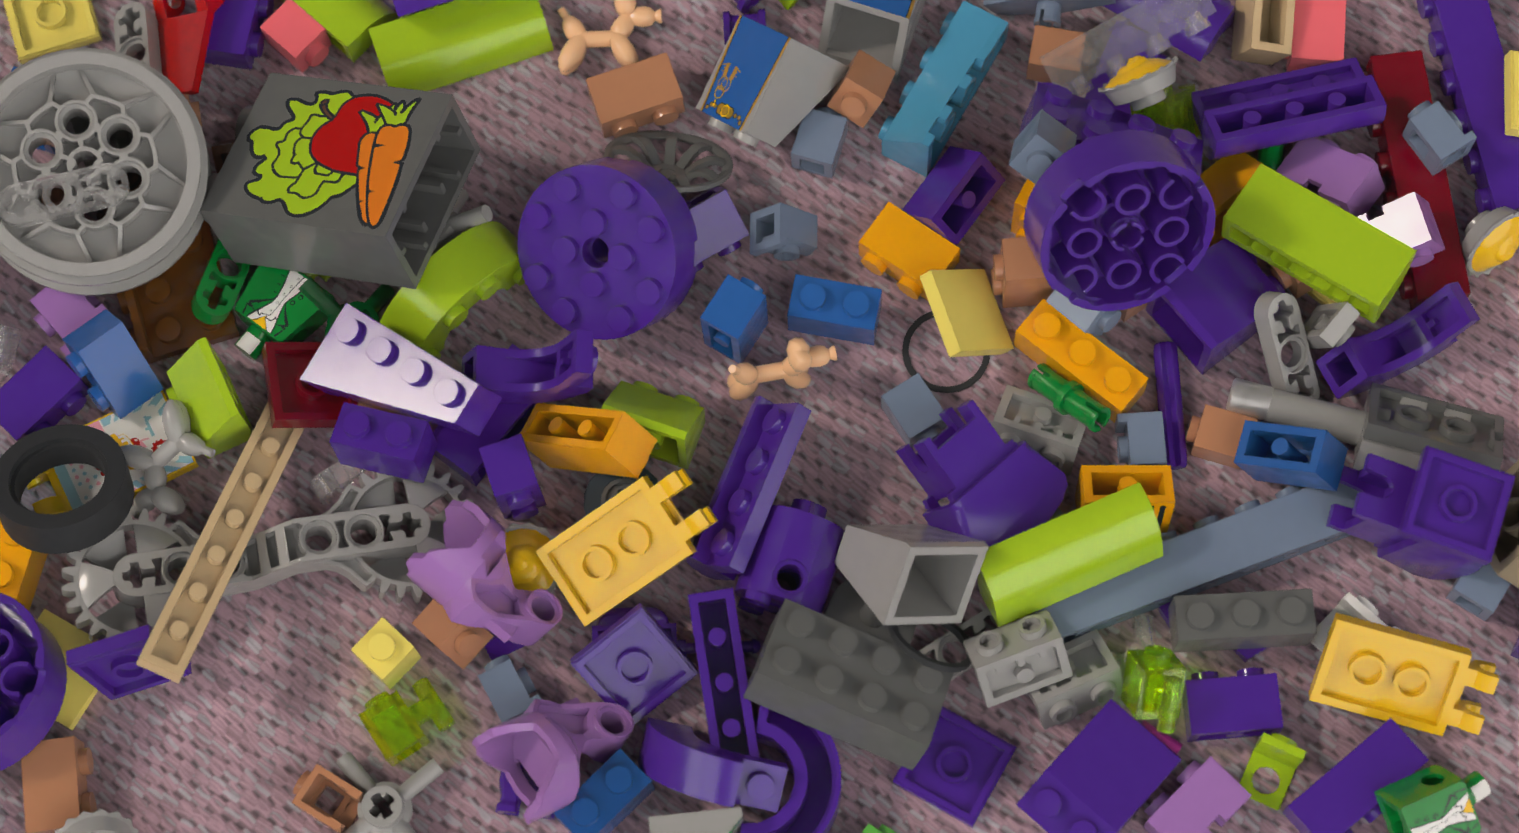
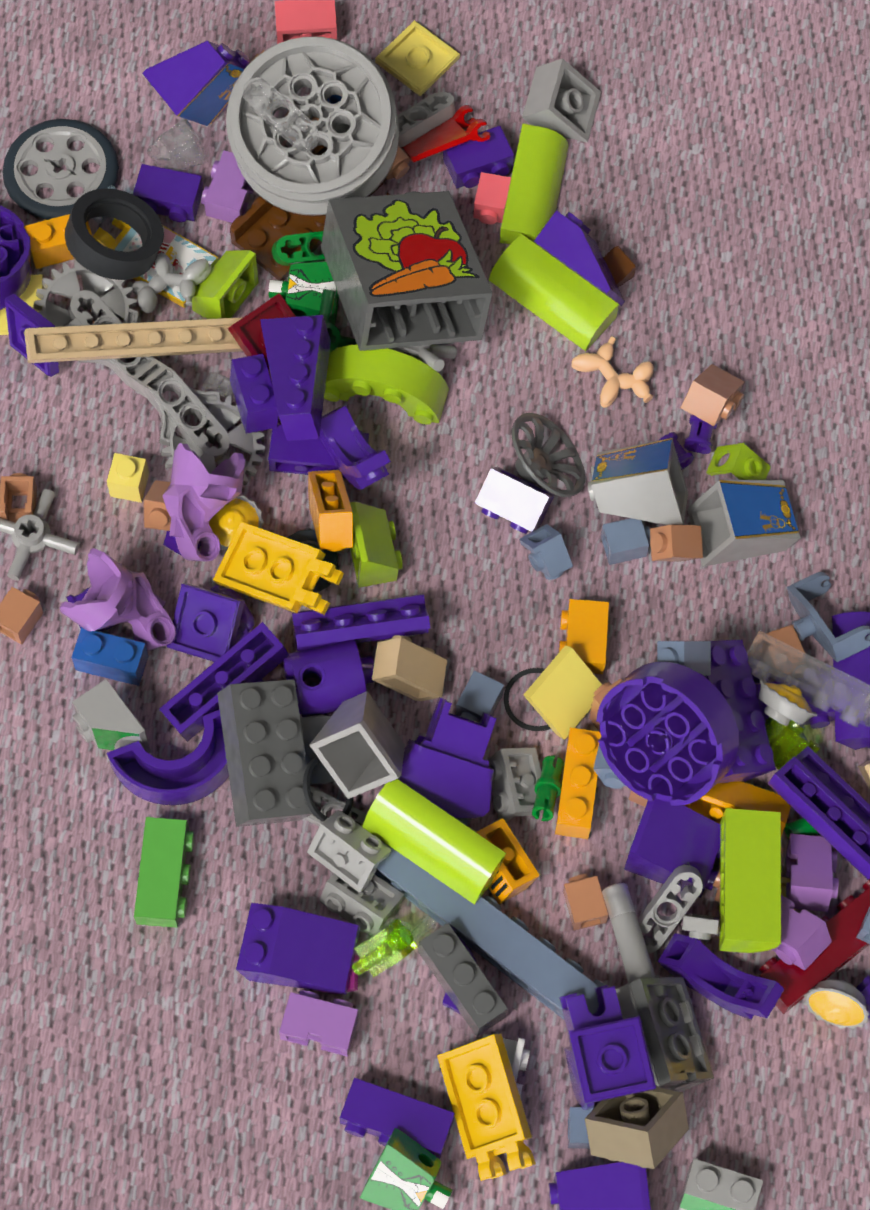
camera: 50 degrees right, 5 degrees down
blue brick [62,309,164,419] -> none
clear neon green brick [358,677,455,767] -> none
sand blue brick [478,655,542,723] -> none
dark purple brick [479,434,546,521] -> none
dark purple brick [517,157,698,340] -> none
nougat brick [586,52,685,138] -> none
dark purple arch [638,717,788,812] -> none
blue brick [700,274,769,363] -> none
light nougat piece [727,337,837,401] -> none
blue brick [787,274,882,345] -> none
dark azure wedge [878,0,1009,177] -> none
dark purple tile [892,706,1017,828] -> none
dark purple brick [902,146,1005,246] -> none
sand blue brick [1114,411,1167,465] -> none
dark purple axle [1153,341,1187,470] -> none
dark purple brick [1181,667,1284,742] -> none
blue brick [1234,420,1348,491] -> none
lime bracket [1239,733,1307,810] -> none
none -> tan brick [372,635,447,701]

